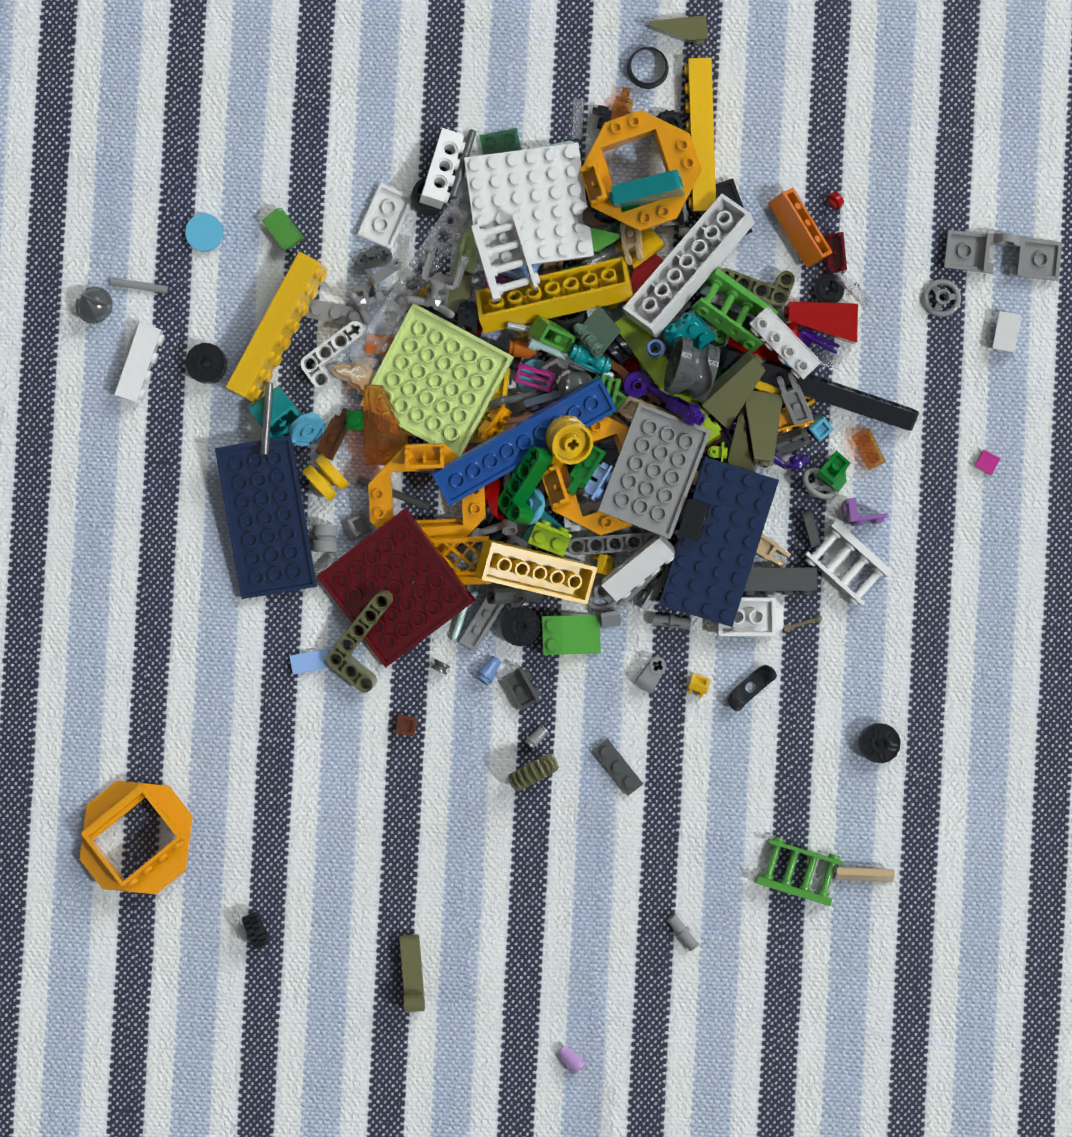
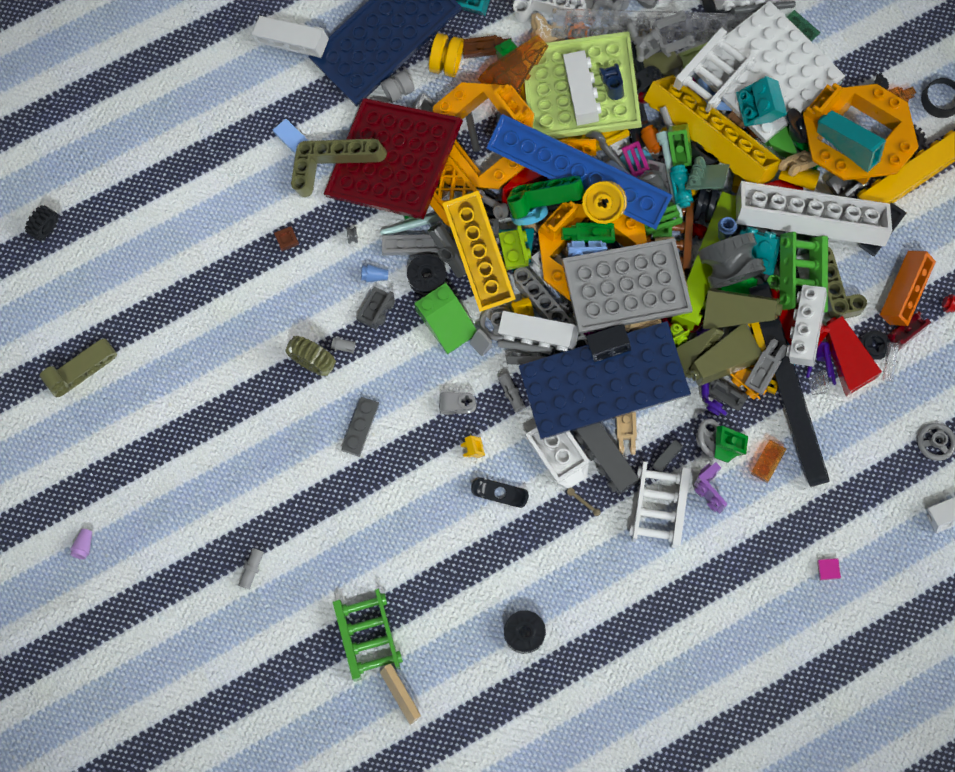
camera: 60 degrees right, 15 degrees down
light orange hinge [80,781,193,895] -> none
medium azure tile [288,413,326,446] -> none
clear pin [570,99,585,139] -> none
dark purple piece [623,371,705,426] -> none
medium azure slope [806,413,834,442] -> none
none -> white brick [252,16,329,58]
none -> white brick [563,50,602,126]
none -> dark blue piece [599,63,624,100]
none -> teal slope [736,76,787,126]

